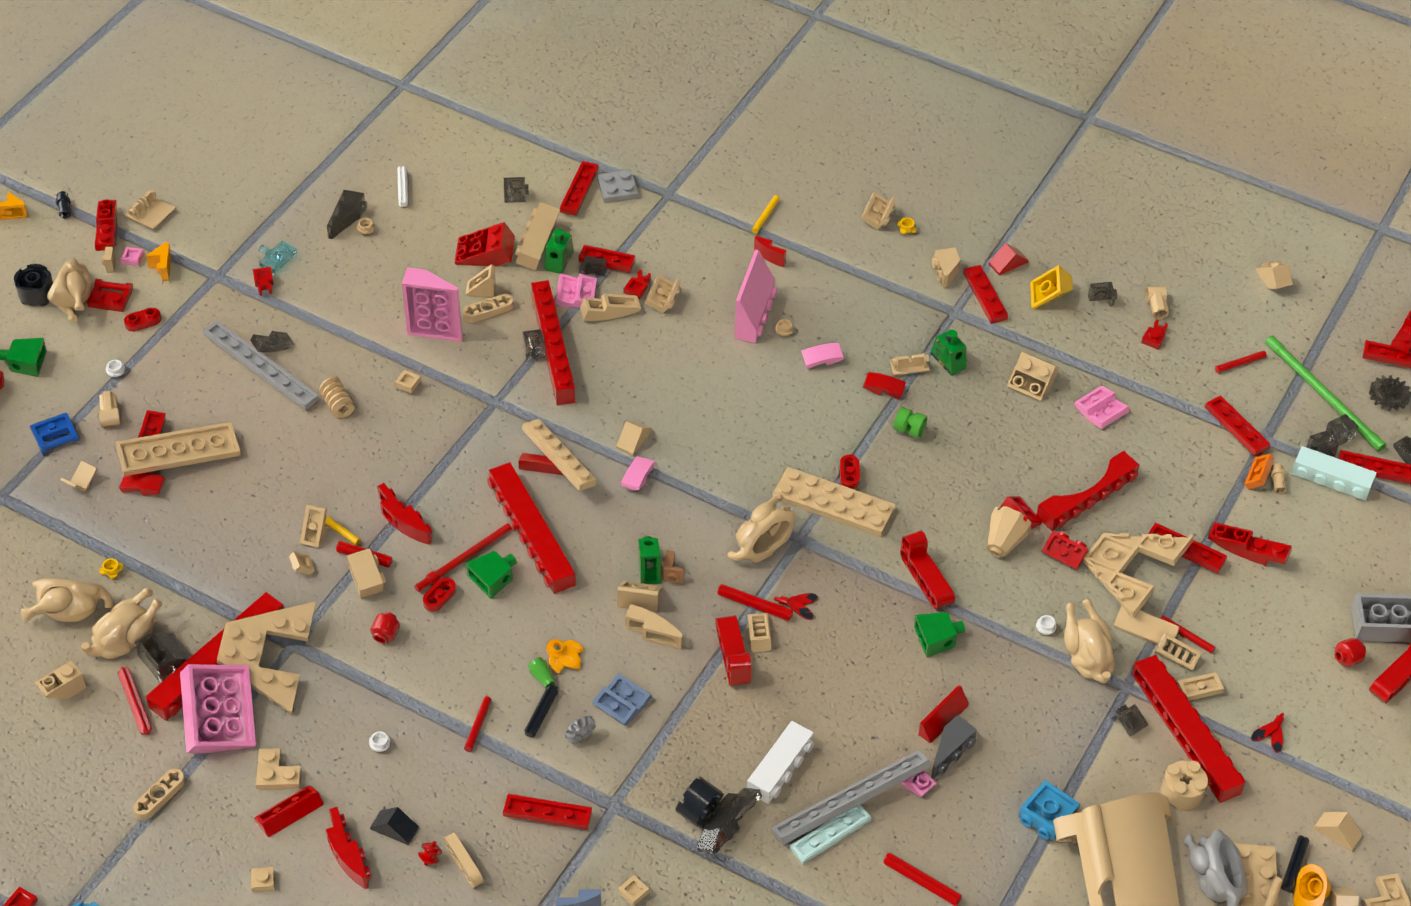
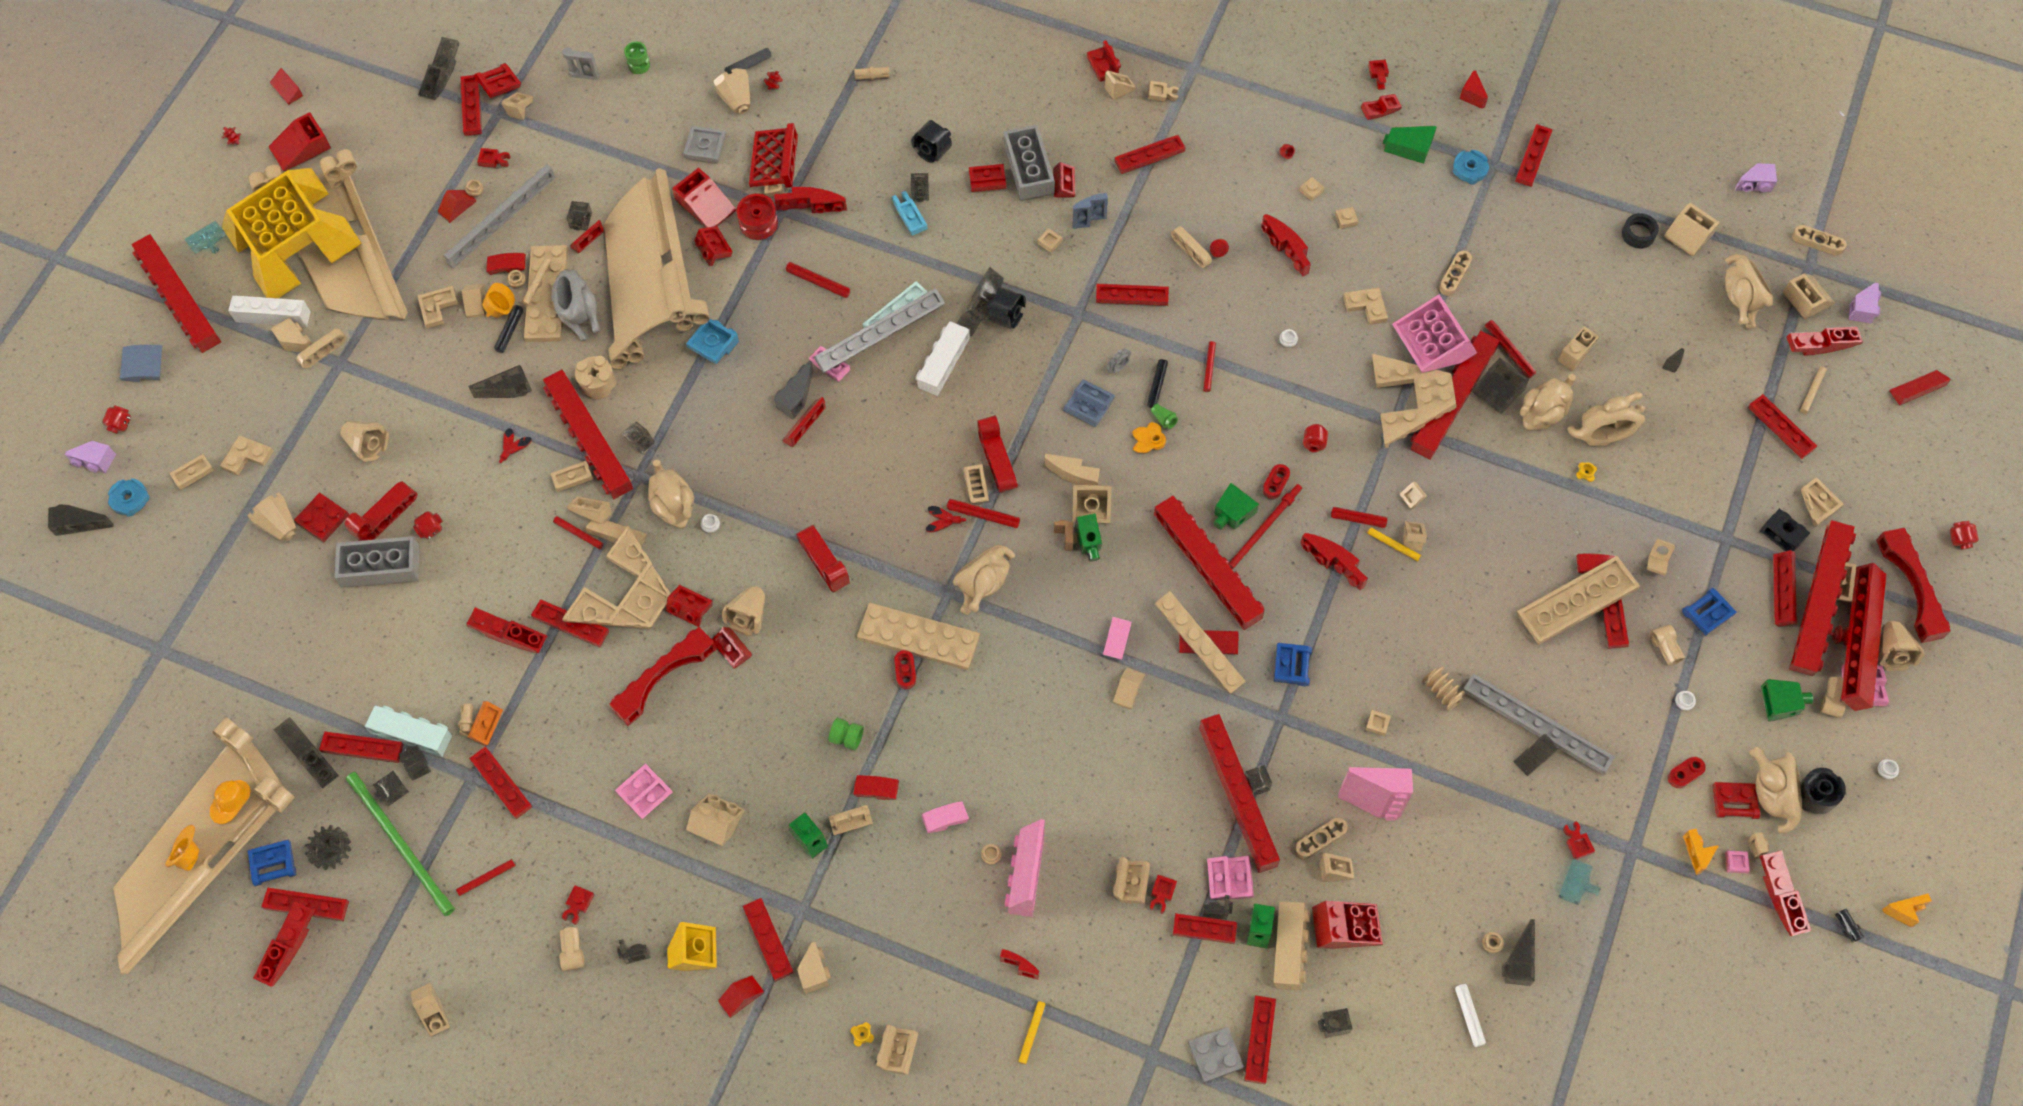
camera: 175 degrees right, 15 degrees up
tan hinge [125,189,176,230] -> none
red slope [254,786,323,837] -> none
tan brick [347,548,386,599] -> none
black slope [370,807,419,845] -> none
tan slope [580,293,641,321] -> none
green torso [914,612,965,657] -> none
tan slope [1313,812,1362,852] -> none
none -> clear smoke slope [468,365,532,398]
none -> blue plate [1274,643,1312,687]

